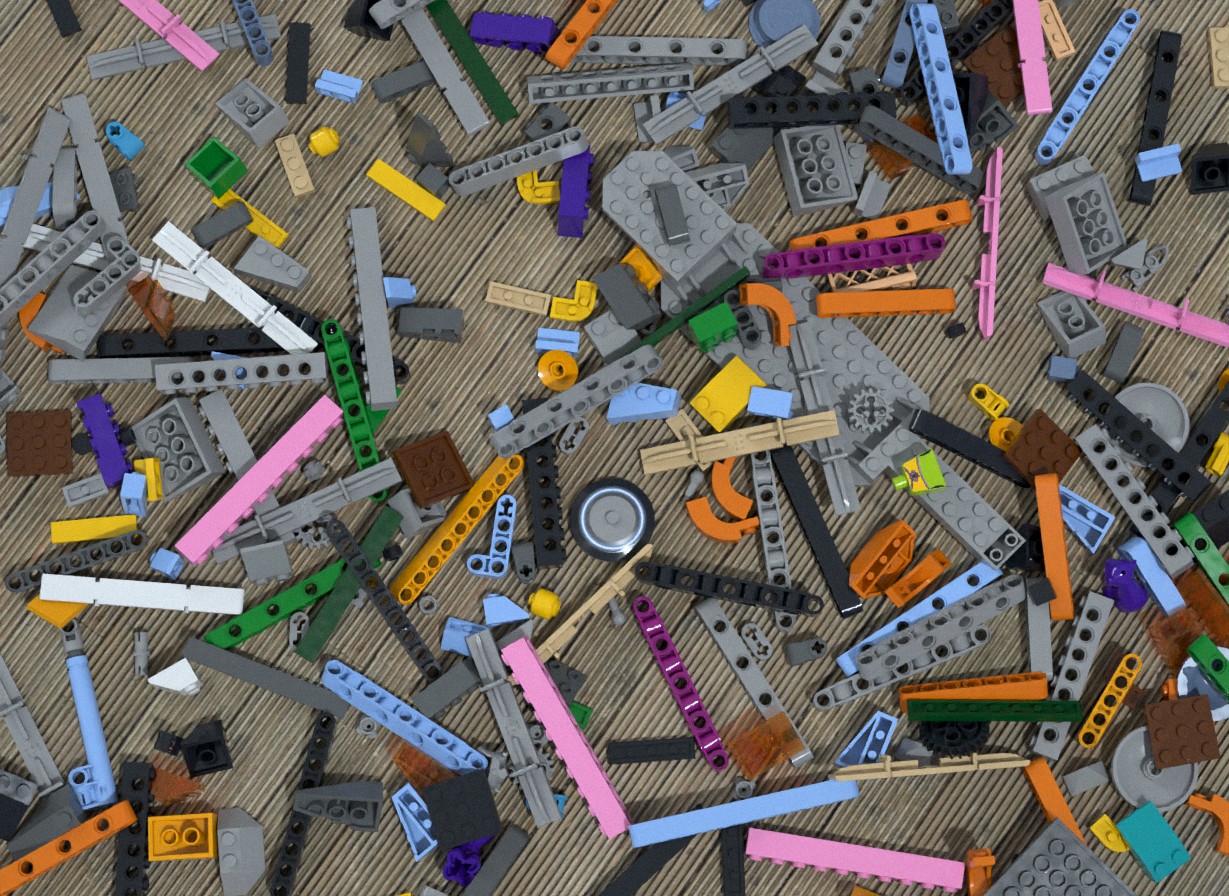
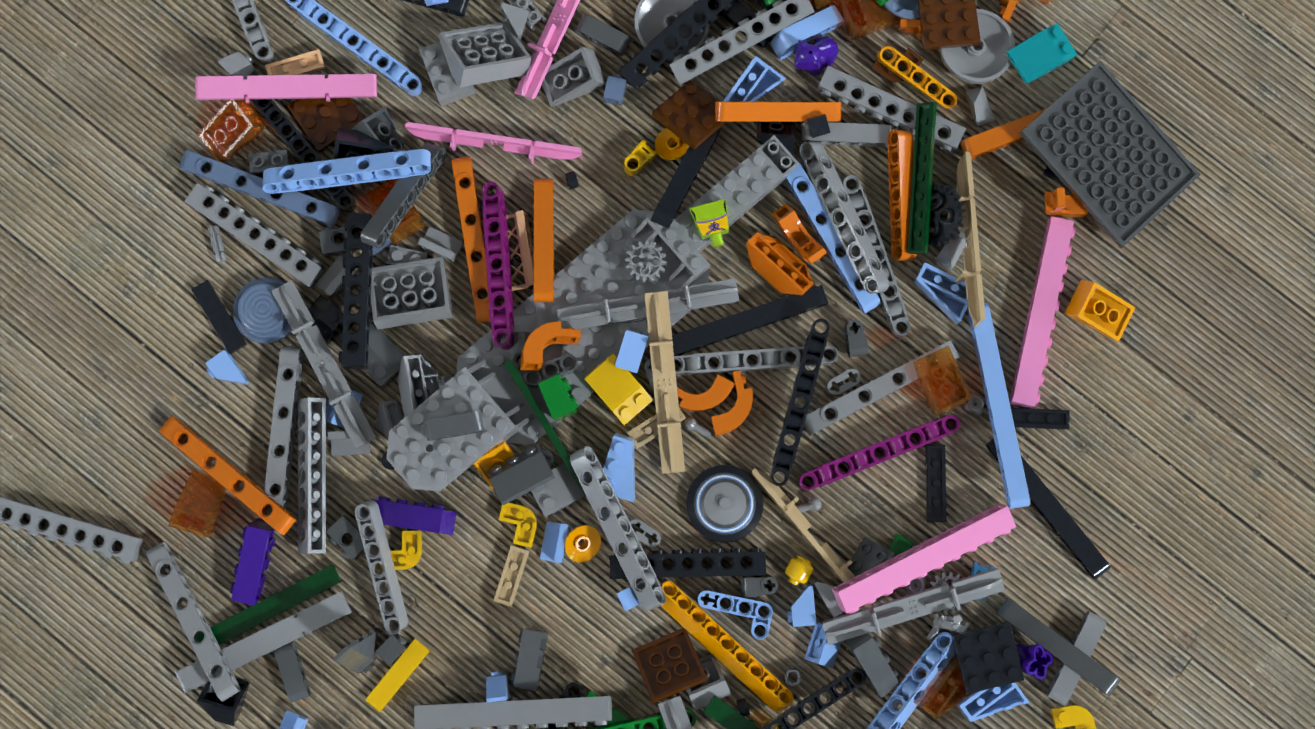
camera: 80 degrees left, 5 degrees up
yellow plate [1088,814,1130,852] -> none

